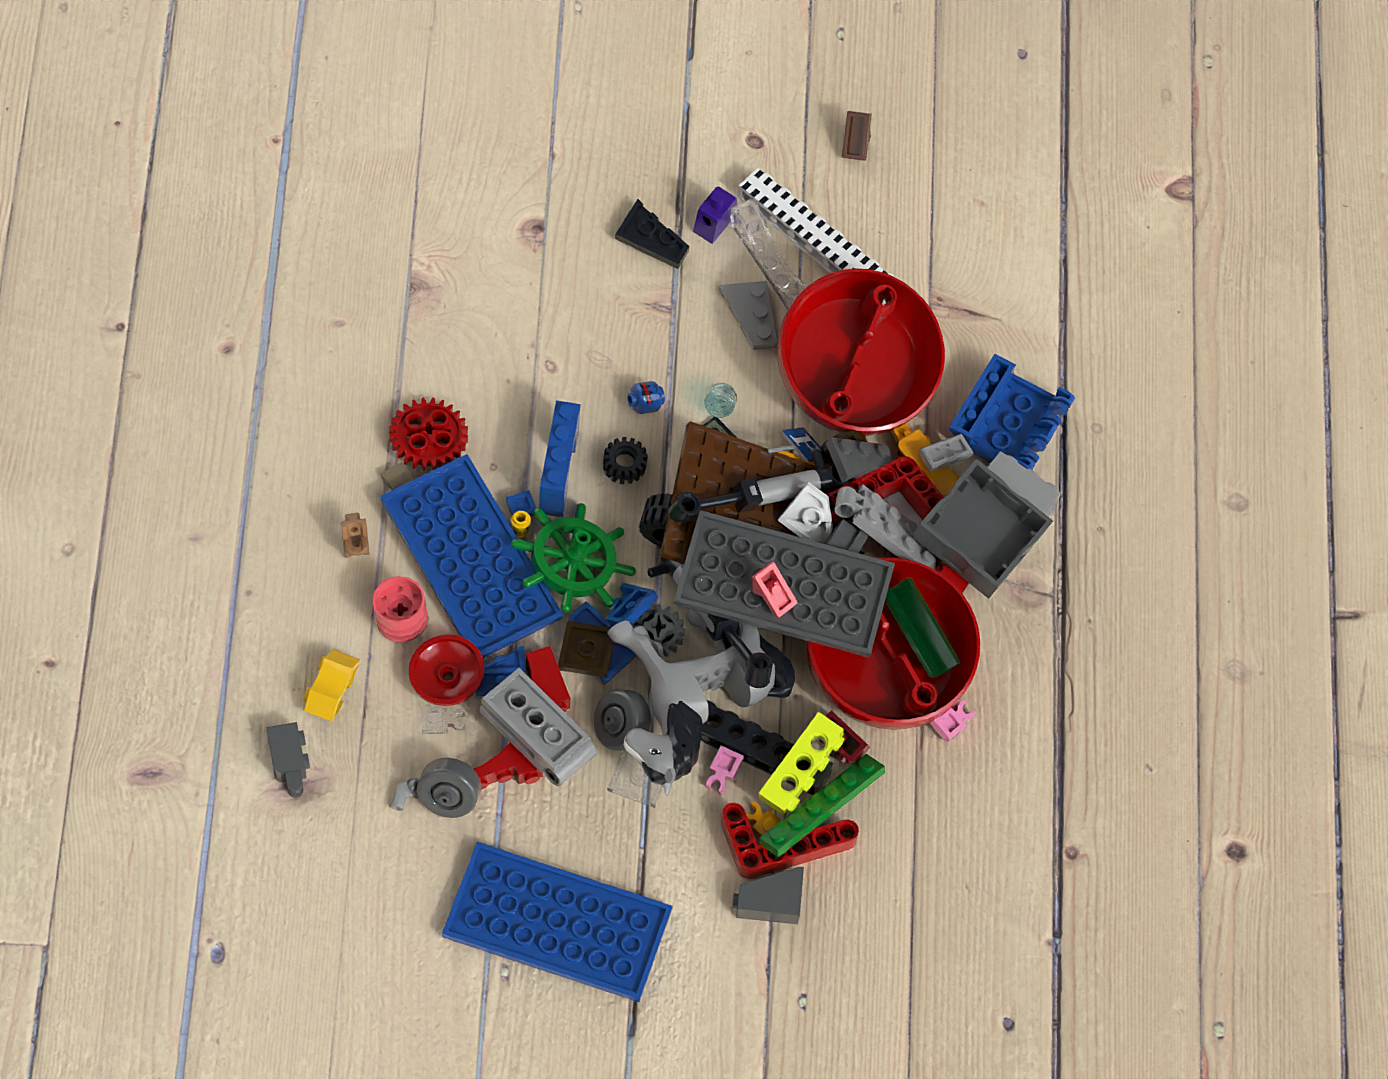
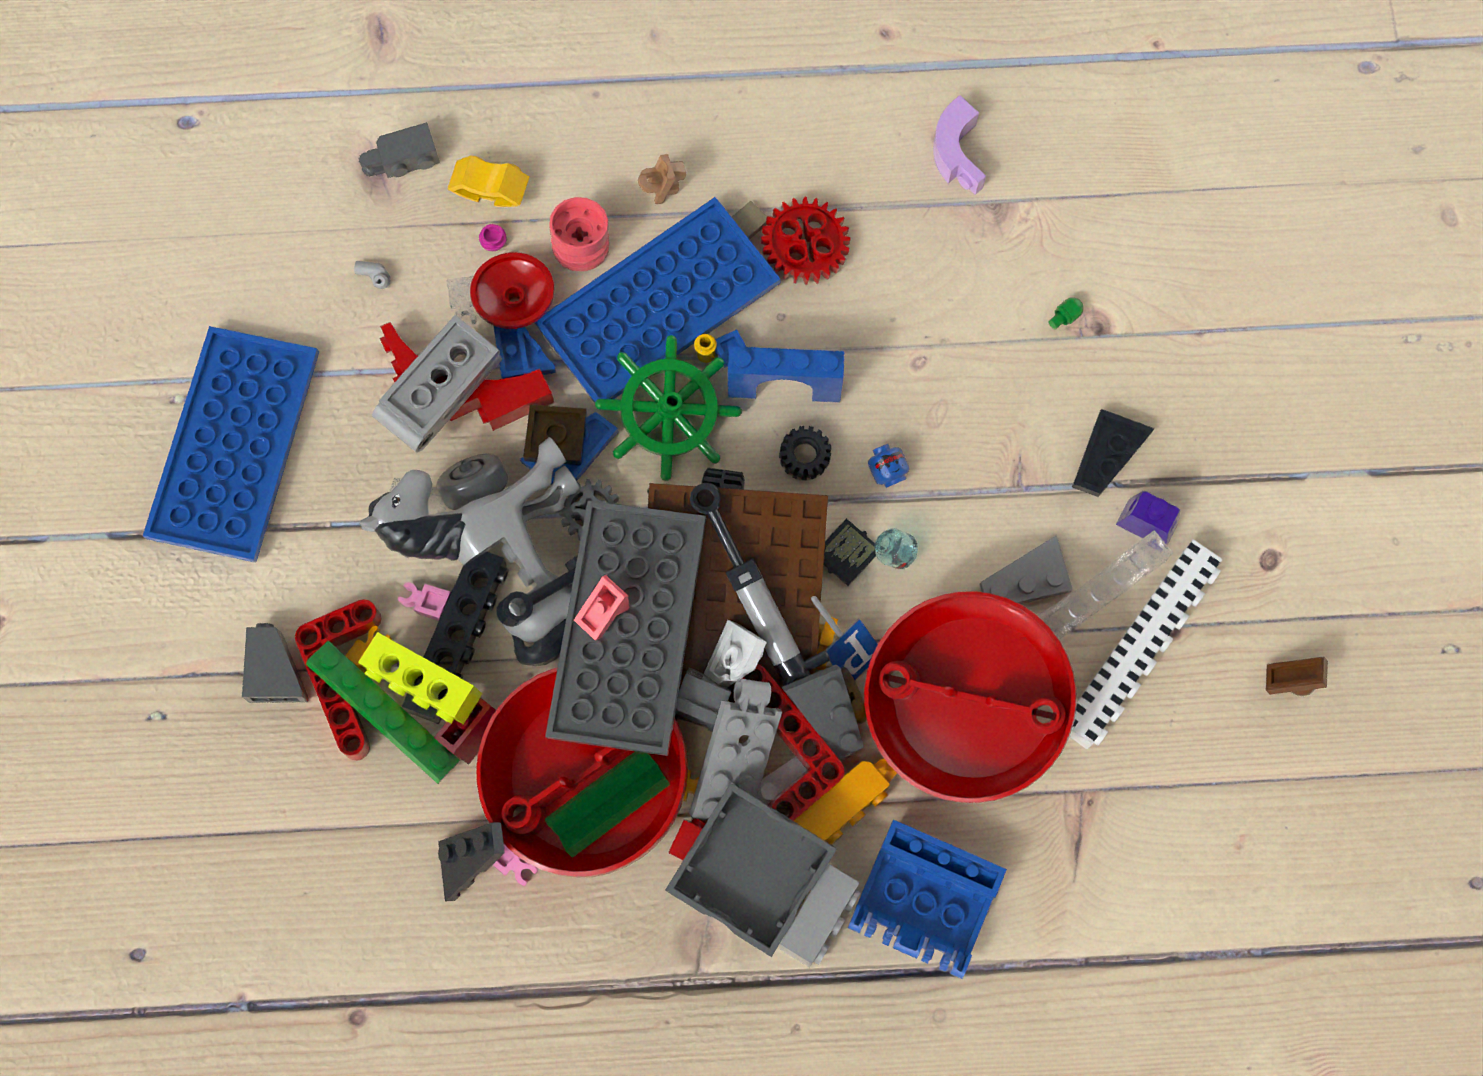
camera: 90 degrees right, 10 degrees up
dark grey wheel [417,758,481,818] -> none
blue wing [607,583,659,627] -> none
light grey plate [919,434,973,473] -> none
none -> black wing [438,823,505,902]
none -> dark pink plate [479,224,507,252]
none -> lavender arch [933,95,986,195]
none -> green cylinder [1048,297,1084,329]

